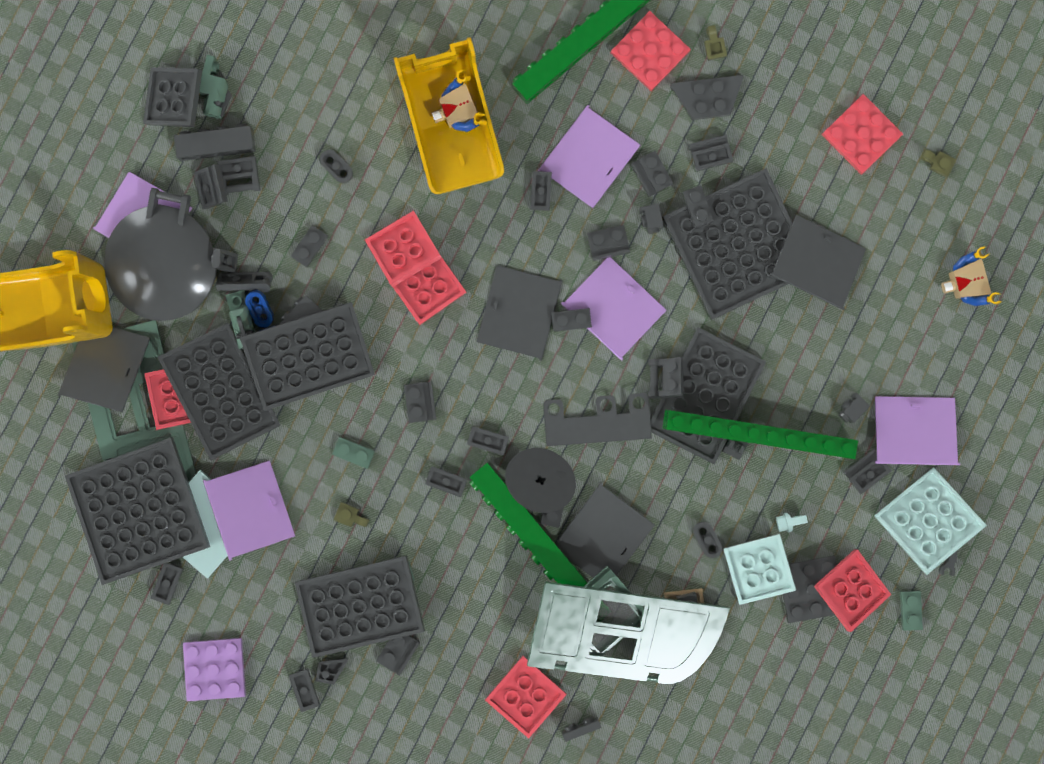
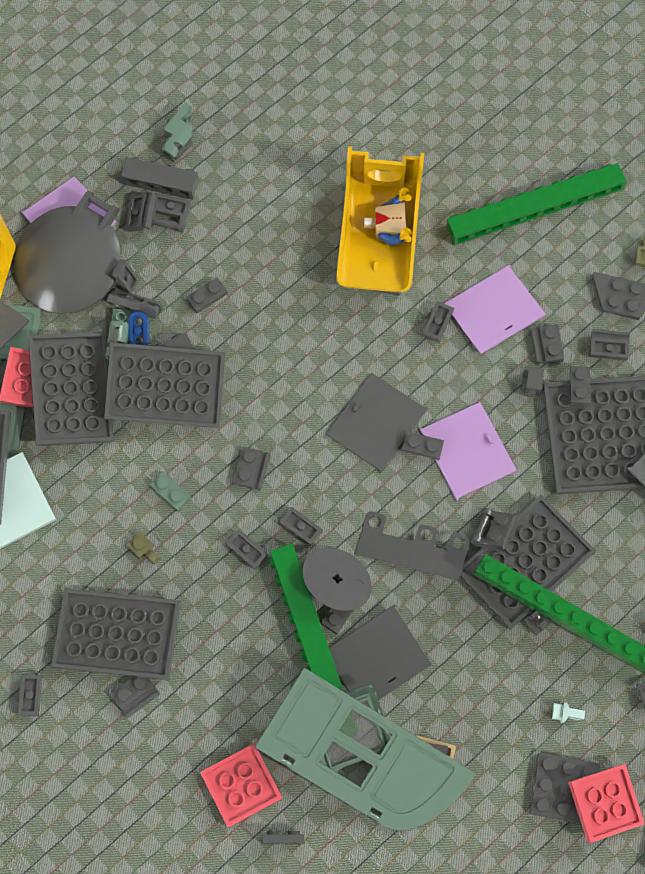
camera: 25 degrees right, 15 degrees down
dark grey plate [143,67,202,127] -> none
lavender piece [203,461,295,561] -> none
dark grey piece [315,658,348,685] -> none
dark grey plate [320,150,353,183] -> none
coral plate [365,211,442,287] -> none
coral plate [393,258,467,325] -> none
dark grey plate [587,225,630,261] -> none
coral plate [610,11,691,92] -> none
dark grey plate [693,522,722,558] -> none
light aqua plate [724,534,796,605] -> none

